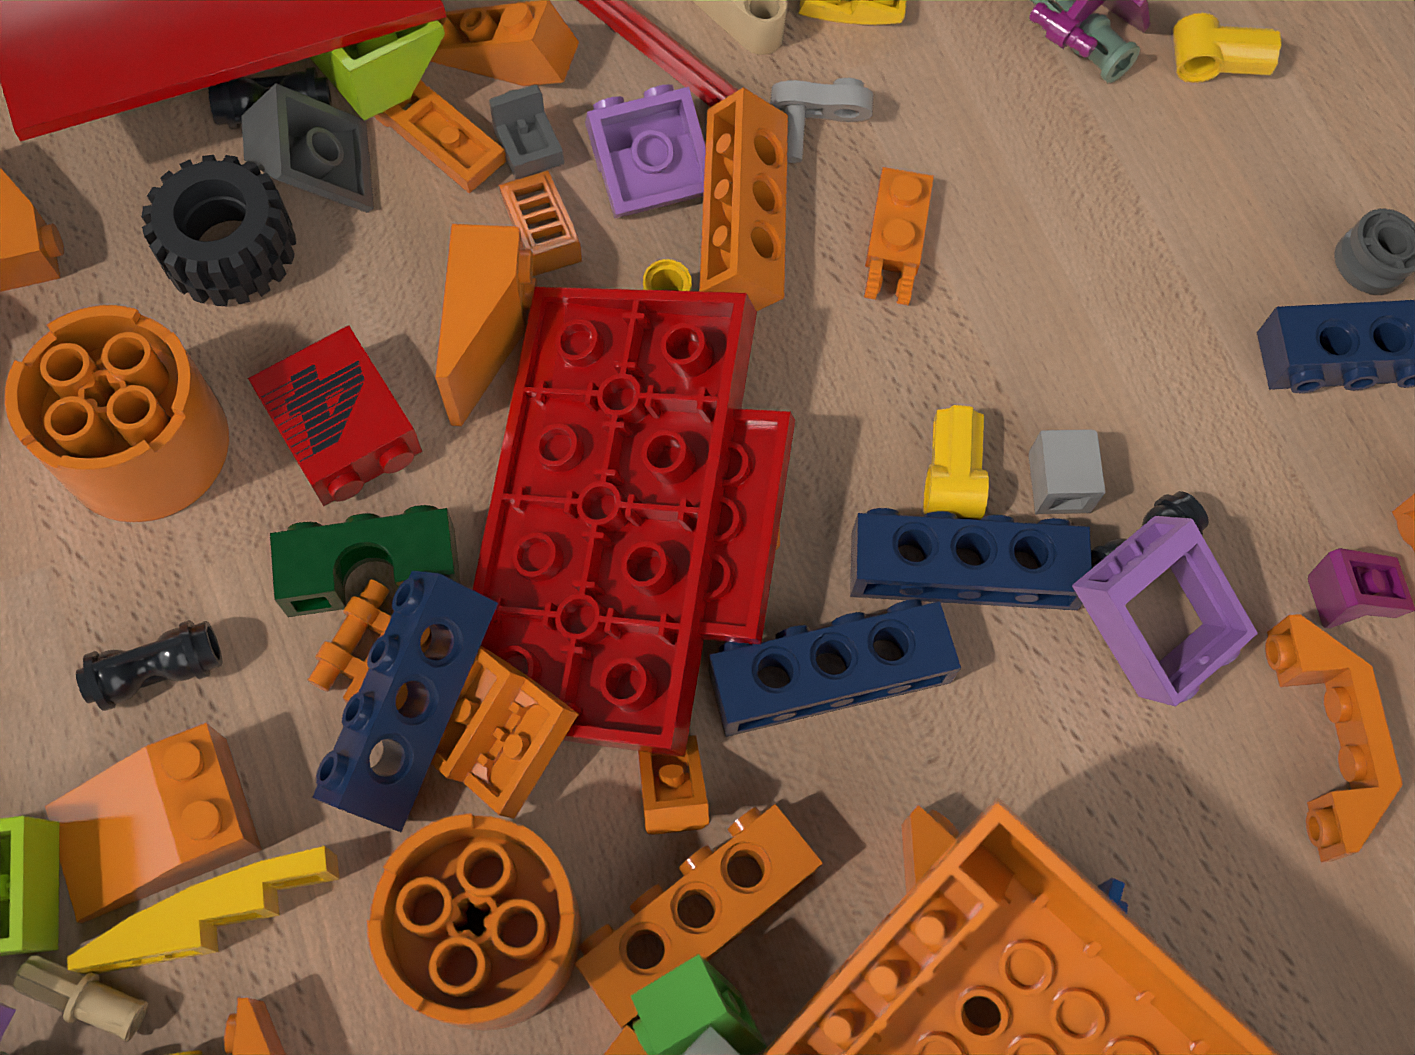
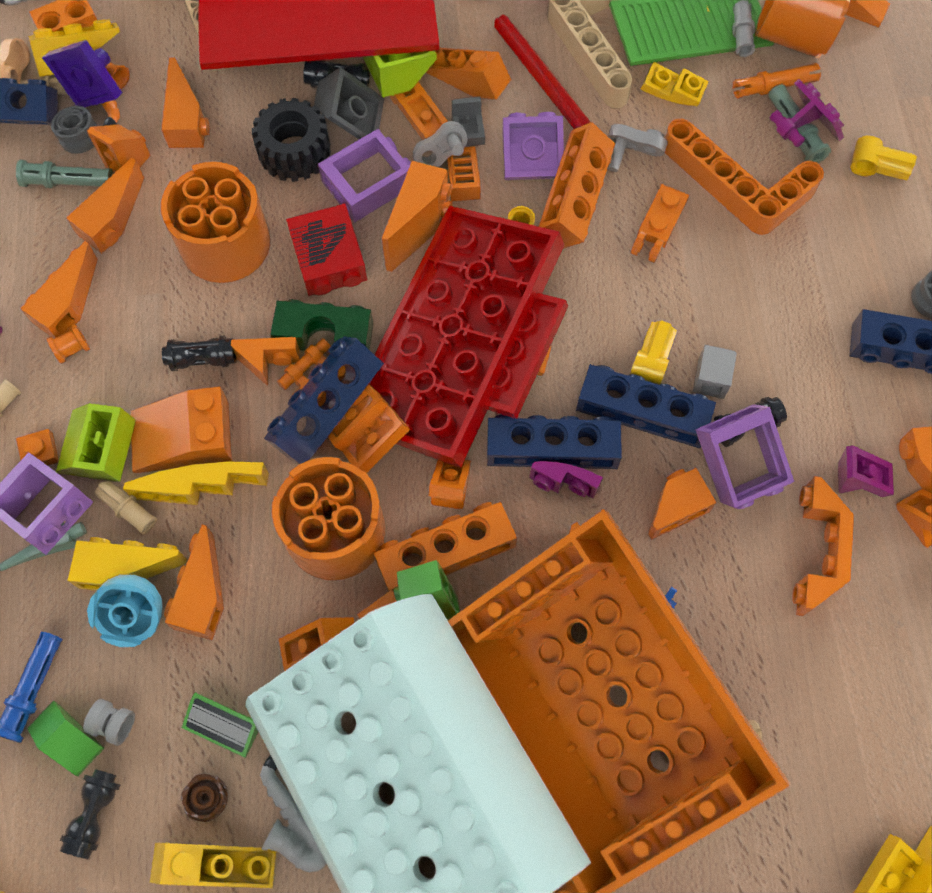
camera: 20 degrees right, 0 degrees up
none -> orange slope [231,337,300,386]
none -> medium lavender window [318,129,411,223]
none -> light grey piece [413,121,468,167]
none -> magenta slope [529,461,603,499]
none -> orange slope [648,468,717,540]
none -> orange beam [665,118,824,235]

